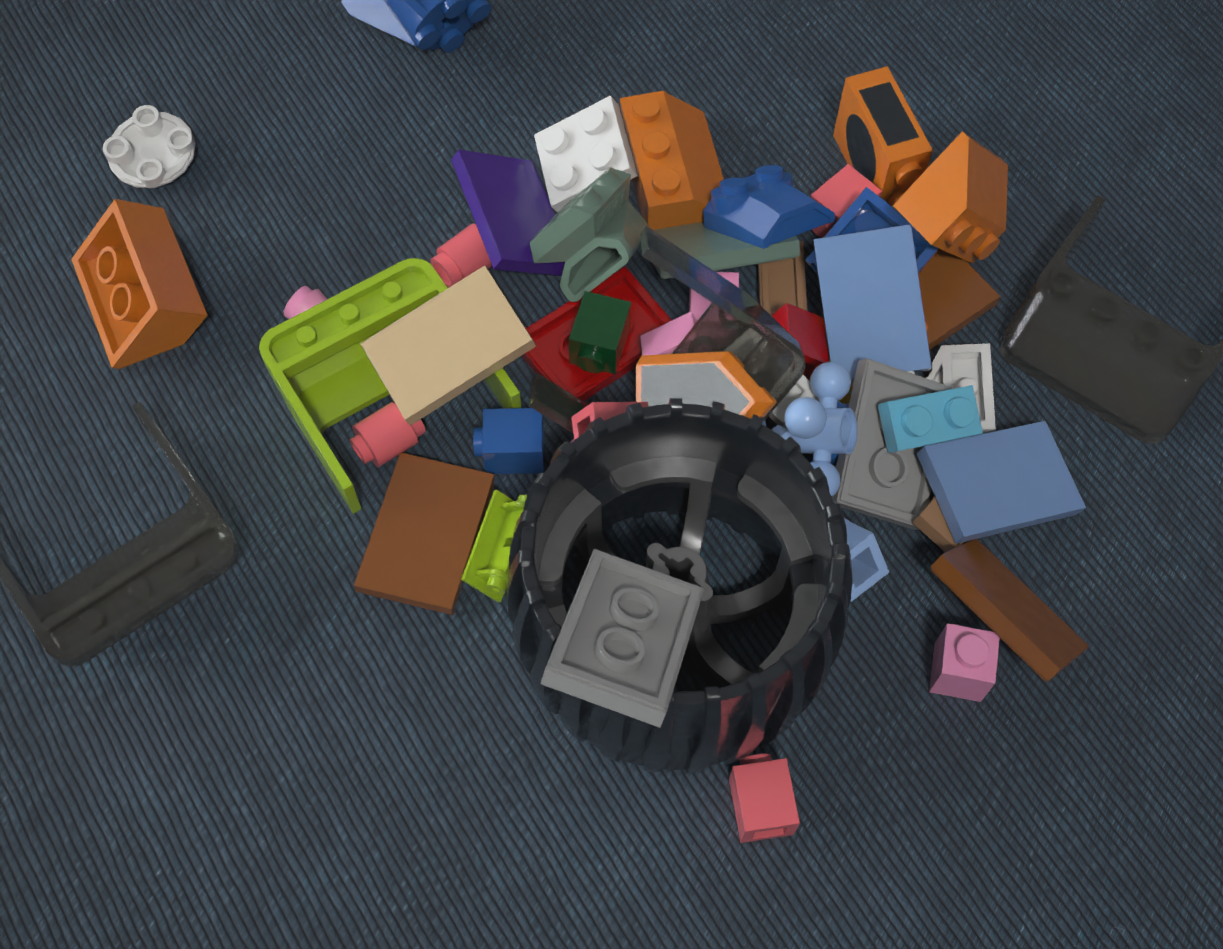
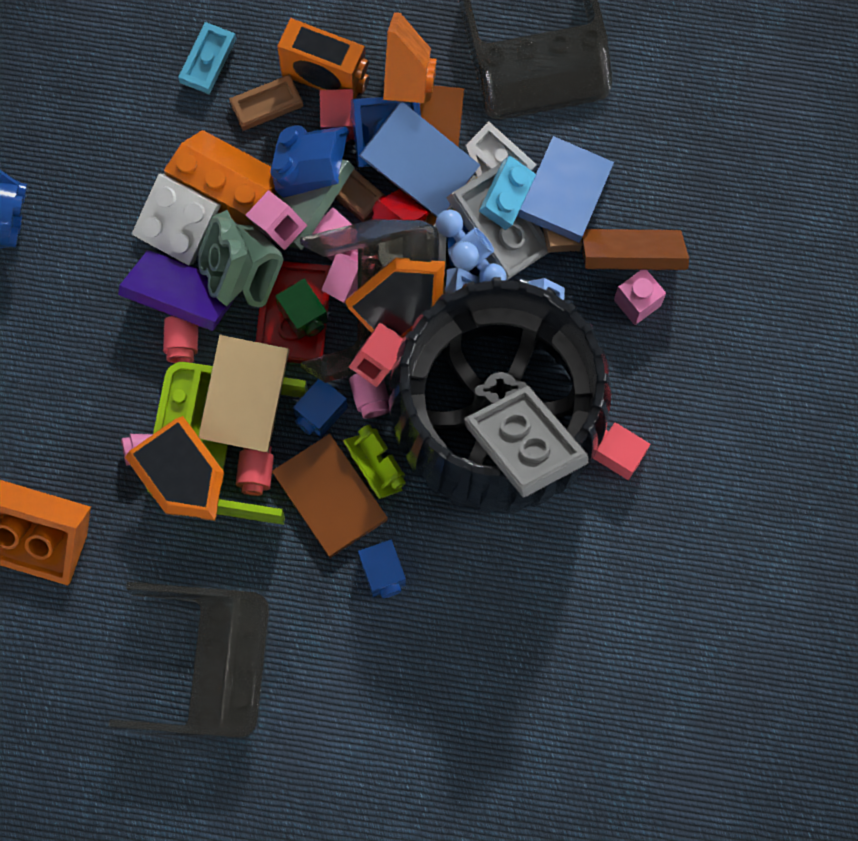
camera: 50 degrees left, 10 degrees up
none -> black tile [125,416,224,521]
none -> medium azure plate [178,22,236,95]
none -> medium nougat tile [229,74,303,131]
none -> bright pink brick [245,190,308,251]
none -> blue brick [358,539,406,598]

